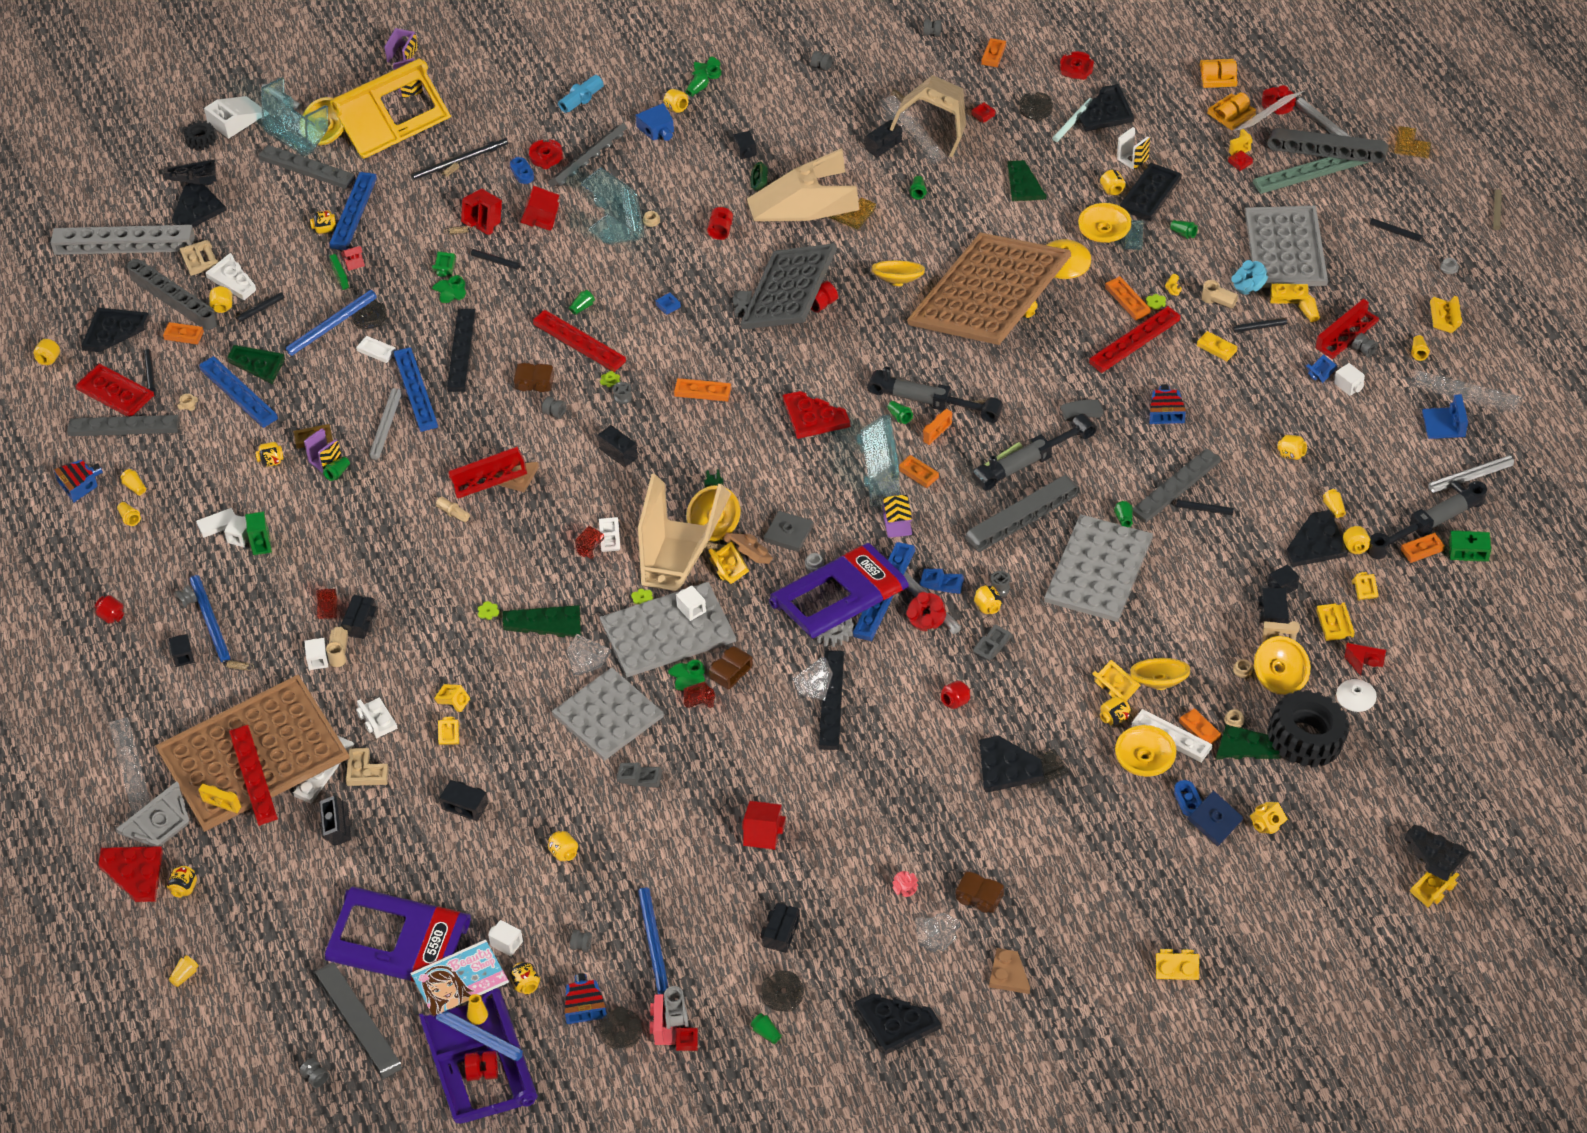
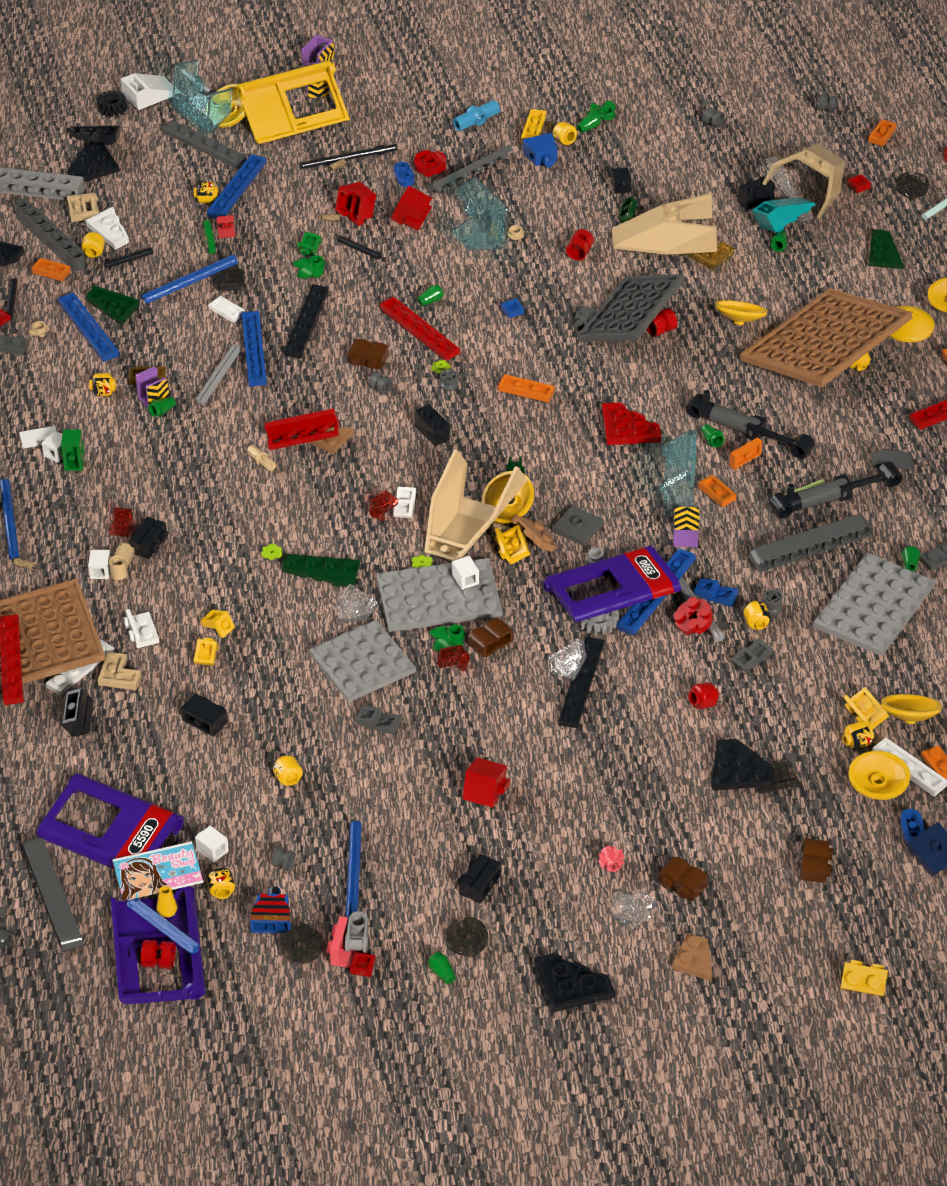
camera: 10 degrees right, 5 degrees down
none -> yellow plate [521,109,547,144]
none -> teal slope [751,197,816,233]
none -> reddish brown brick [800,838,833,883]

